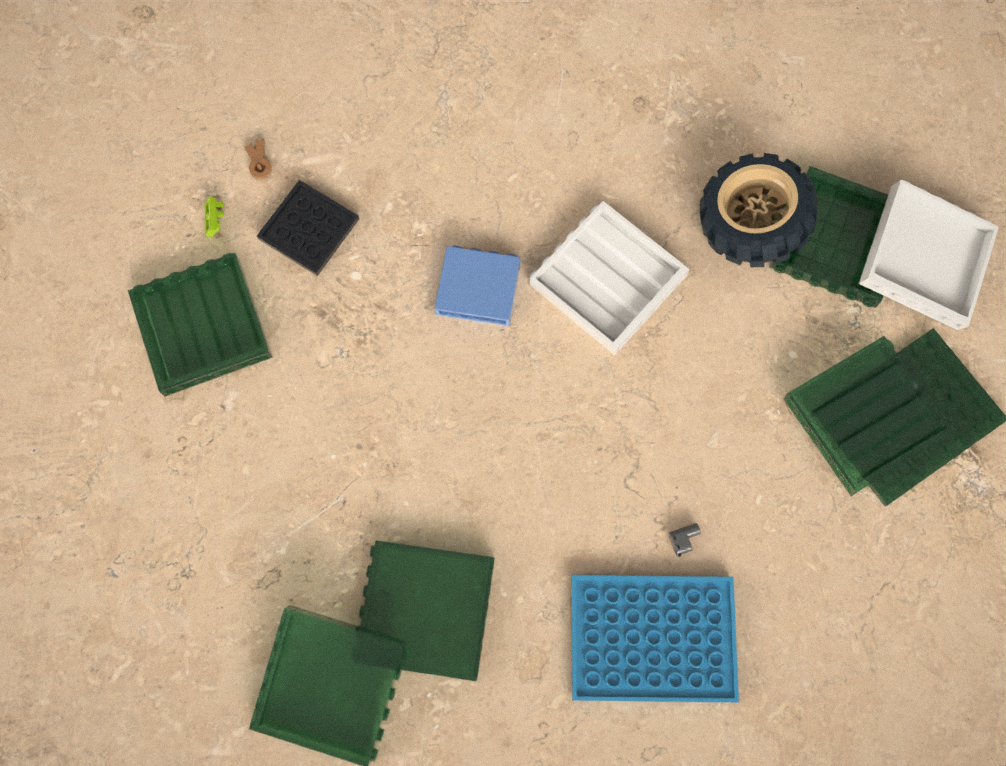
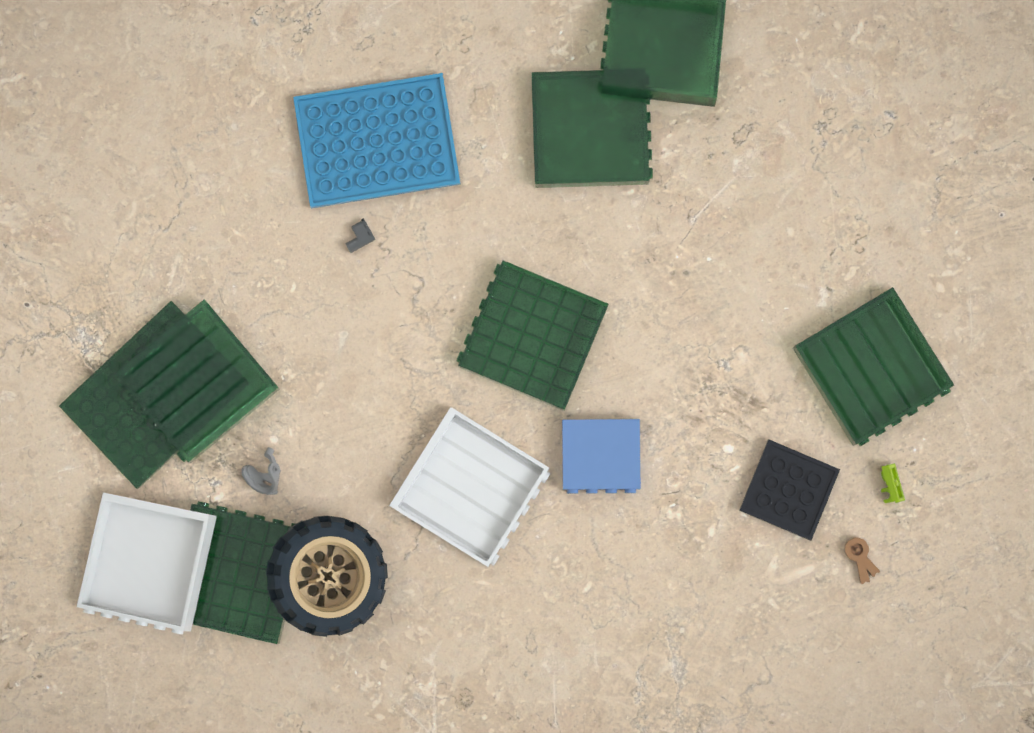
camera: 170 degrees right, 10 degrees up
none -> light grey helmet [242,447,281,495]
none -> clear green panel [456,260,609,411]

